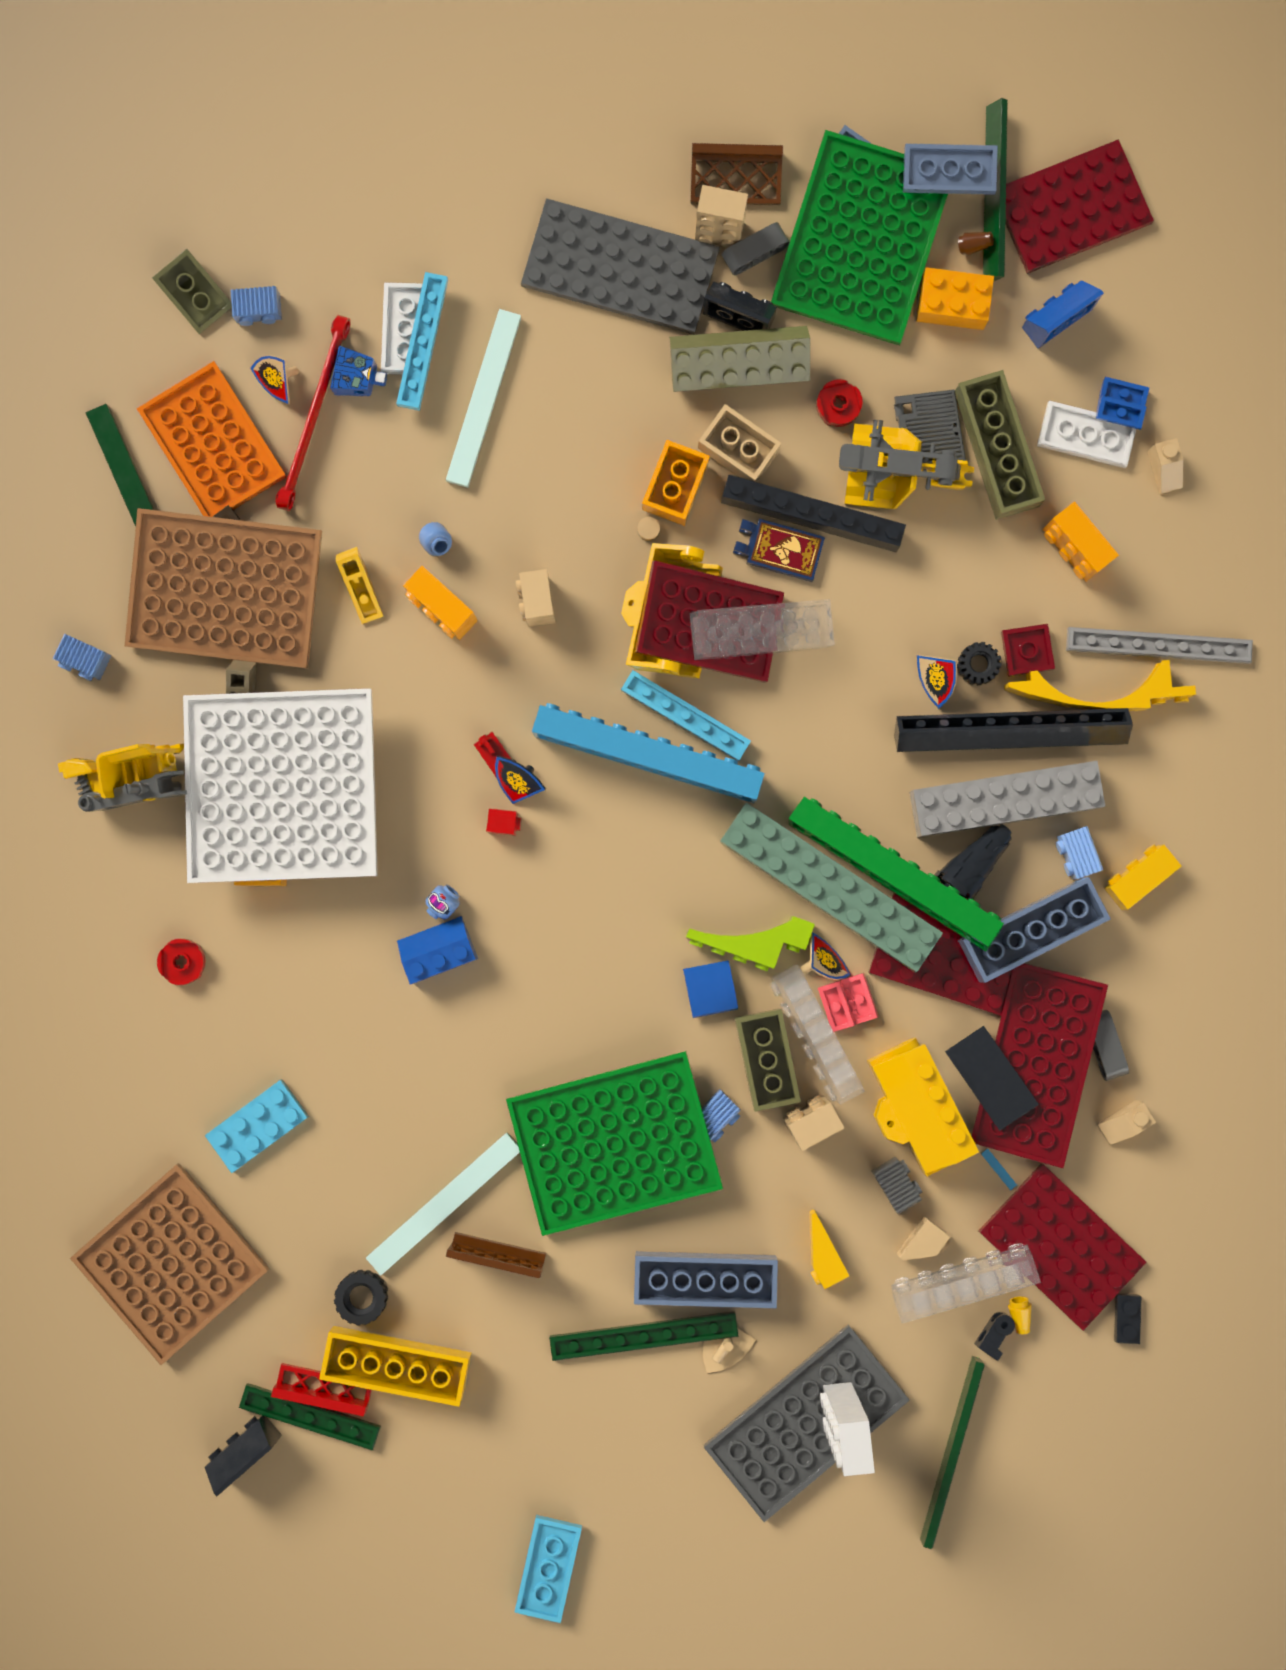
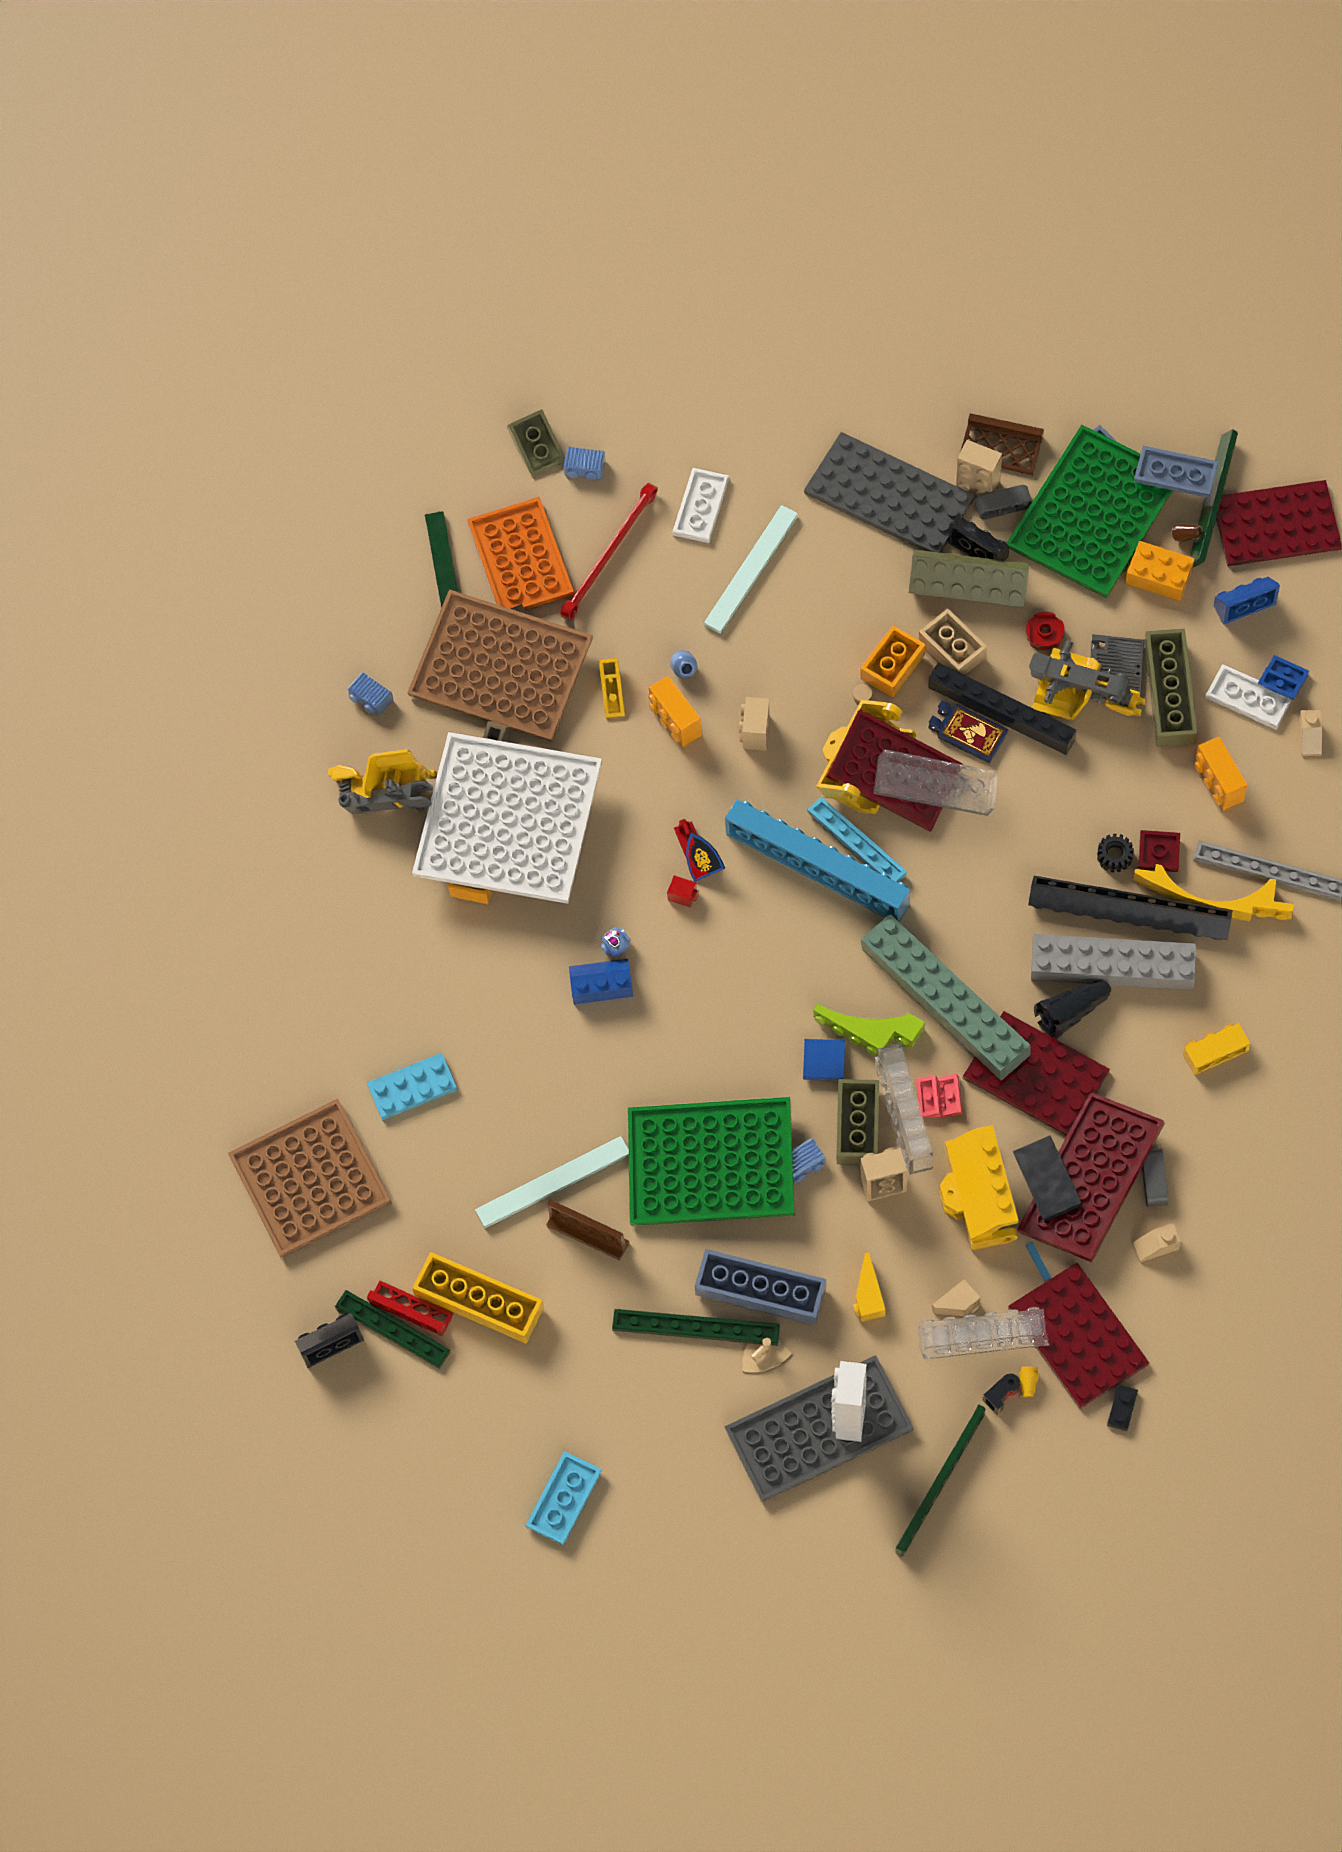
camera: 15 degrees right, 20 degrees down
red plate [157,939,206,985] -> none
shield [250,355,299,404] -> none
blue torso [330,346,387,396] -> none
black tyre [334,1270,388,1326] -> none
medium azure plate [396,272,448,411] -> none
green brick [788,796,1004,951] -> none
shield [801,932,851,980] -> none
dark grey brick [872,1157,922,1214] -> none
shield [917,655,957,709] -> none
sand blue brick [958,877,1111,983] -> none
light blue brick [1056,826,1103,880] -> none

